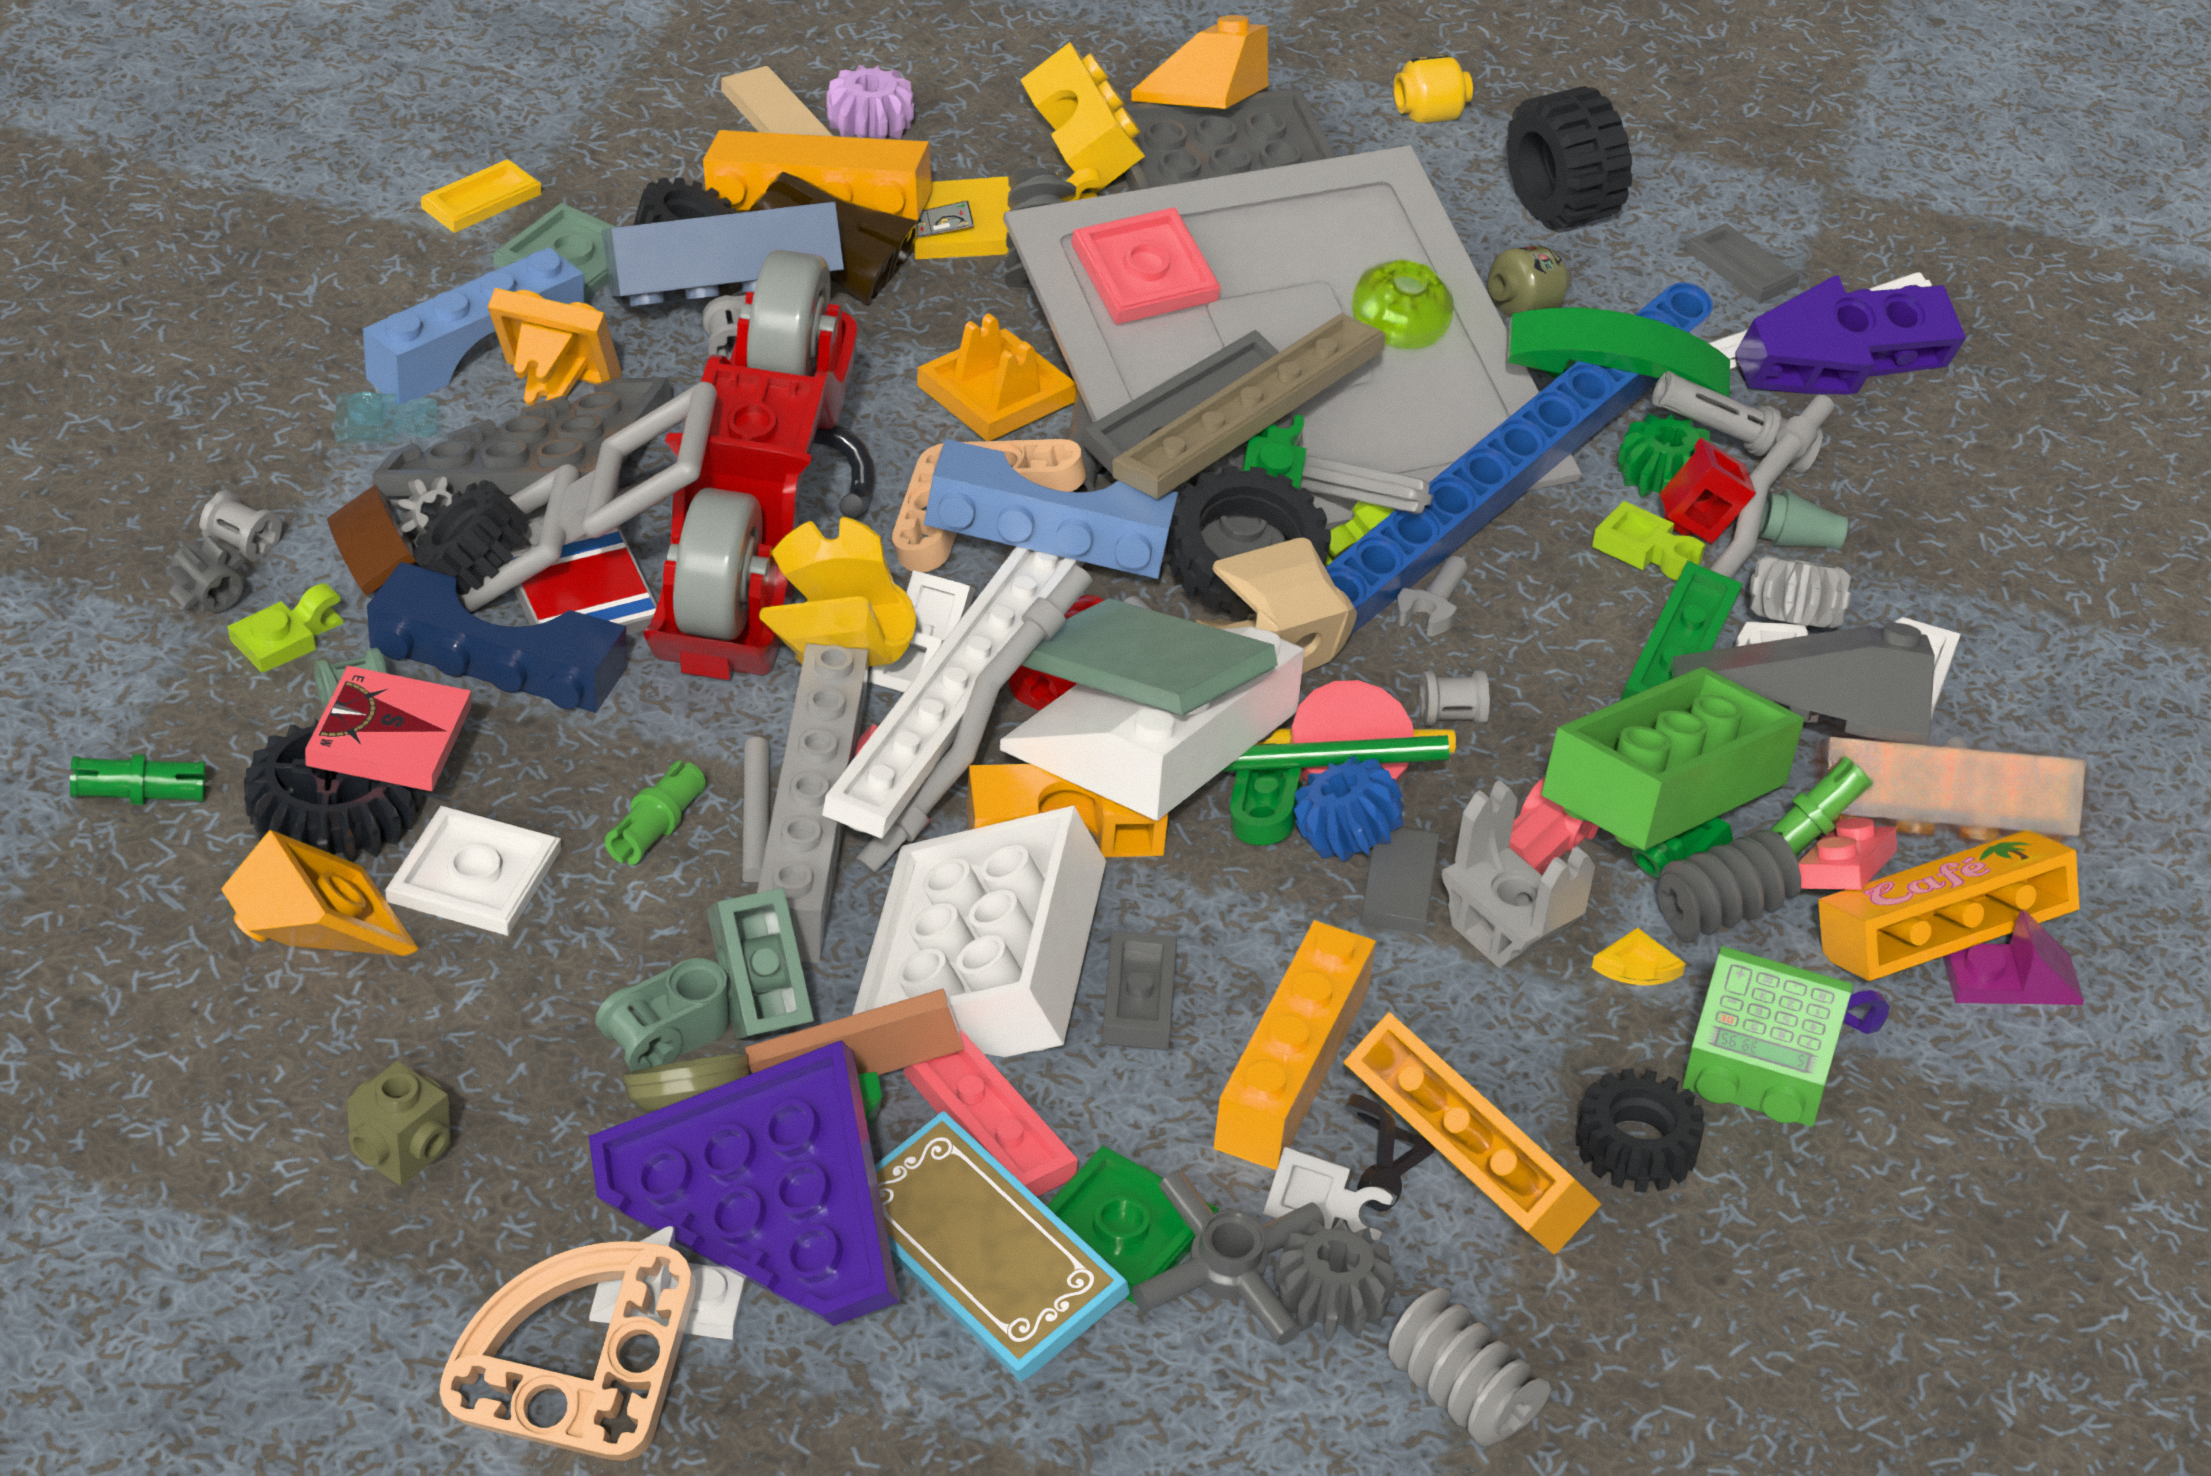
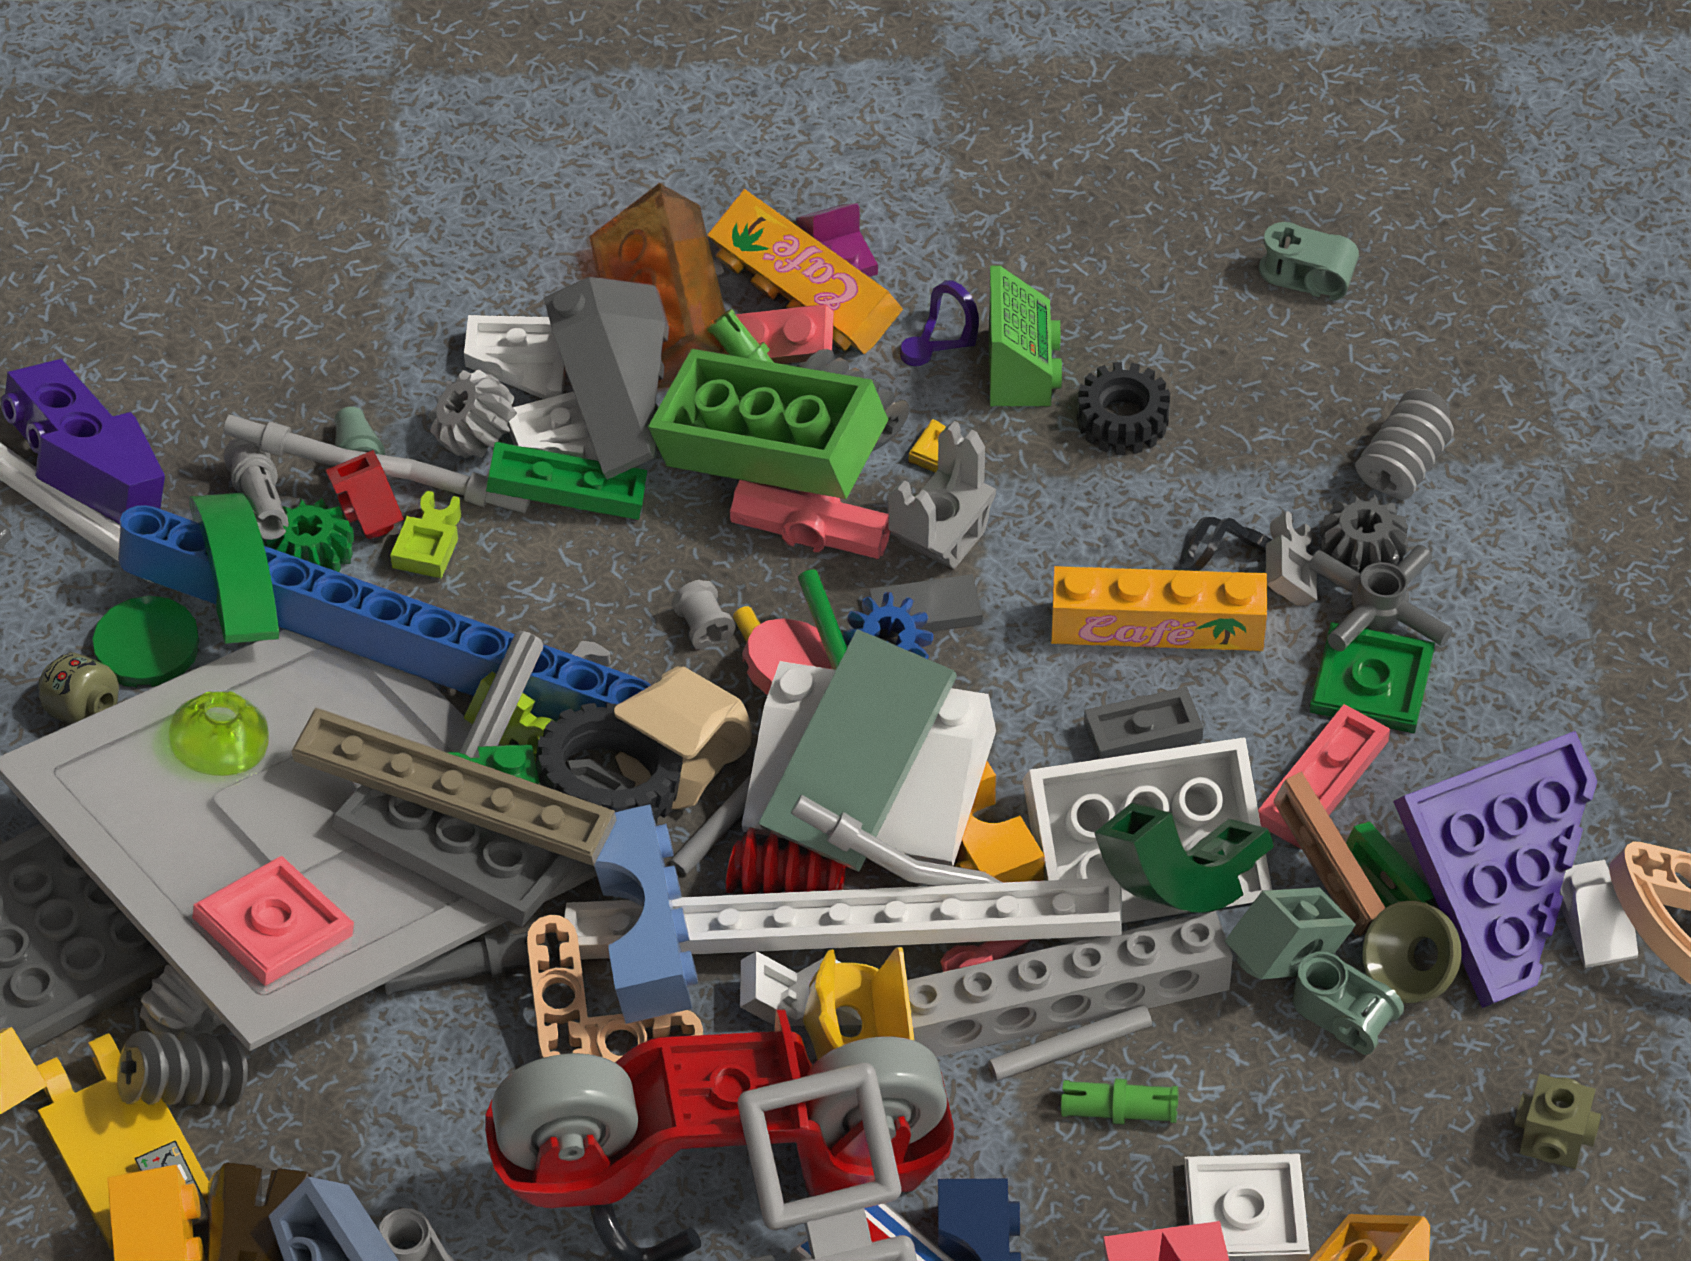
camera: 105 degrees left, 10 degrees up
pearl gold tile [874,1111,1130,1382] -> none
light orange plate [917,313,1077,441] -> none
light orange brick [1343,1012,1601,1255] -> none
none -> dark green arch [1094,803,1274,913]
none -> sand green piece [1259,222,1359,301]

